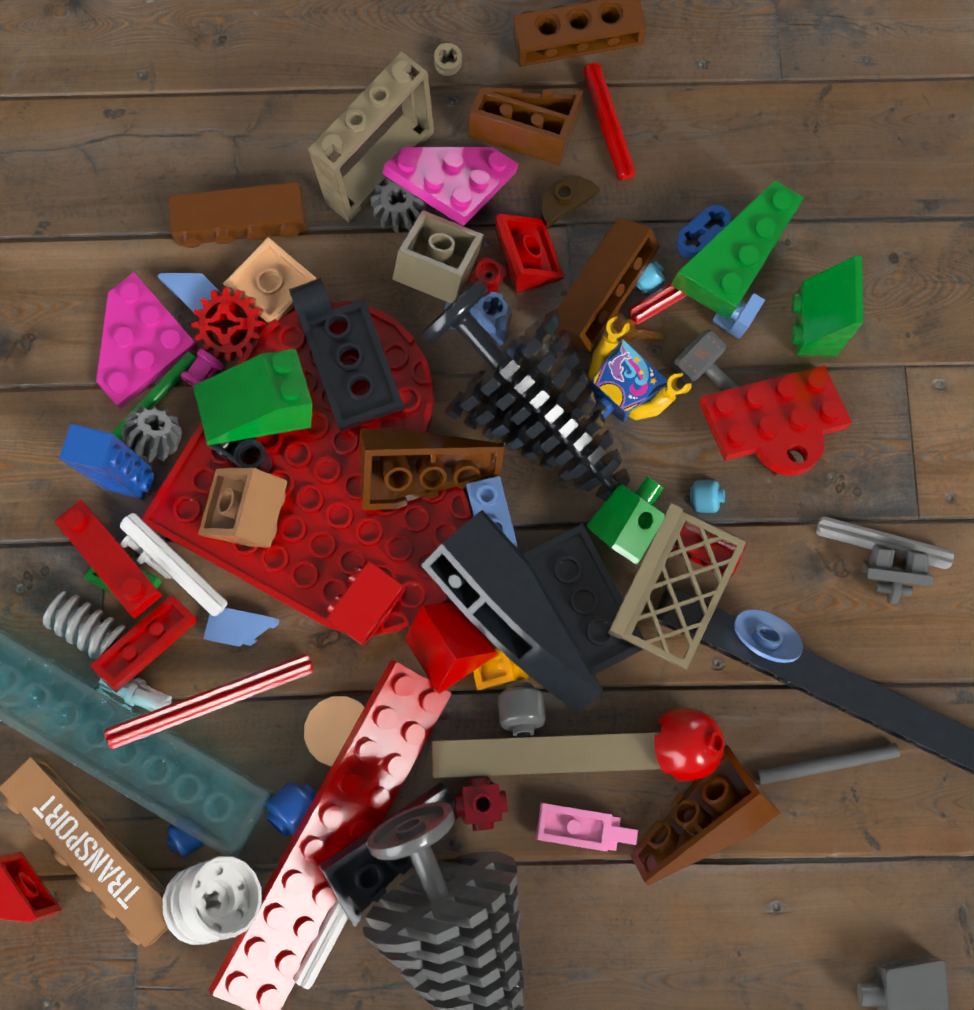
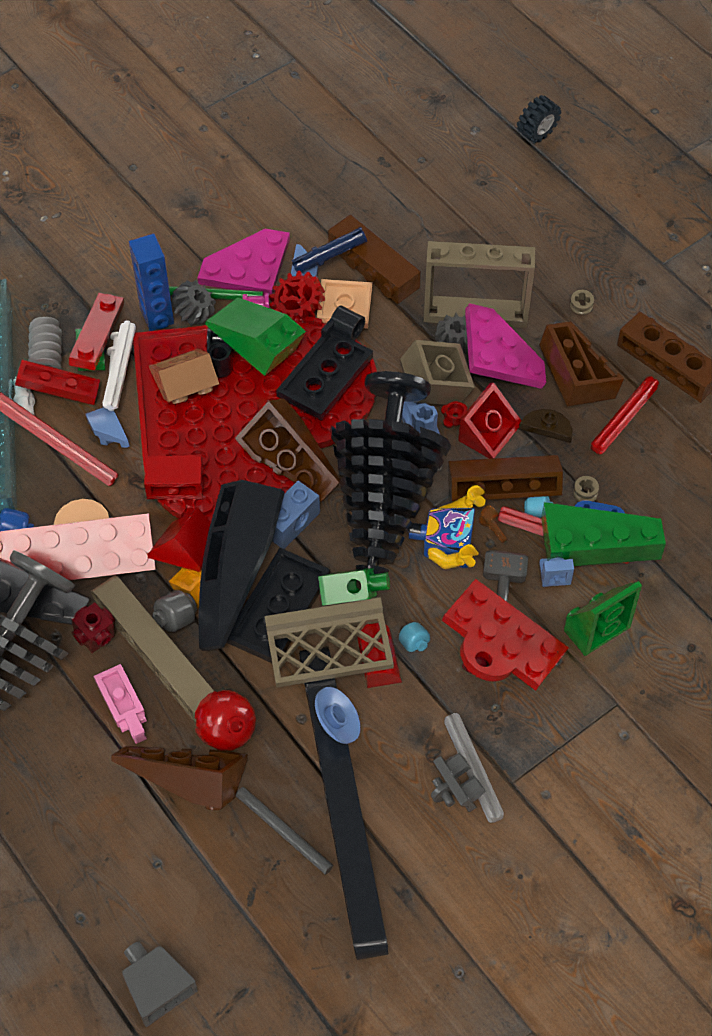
camera: 50 degrees right, 20 degrees down
none -> dark blue pin [291,227,367,273]
none -> dark tan bush [573,476,599,502]

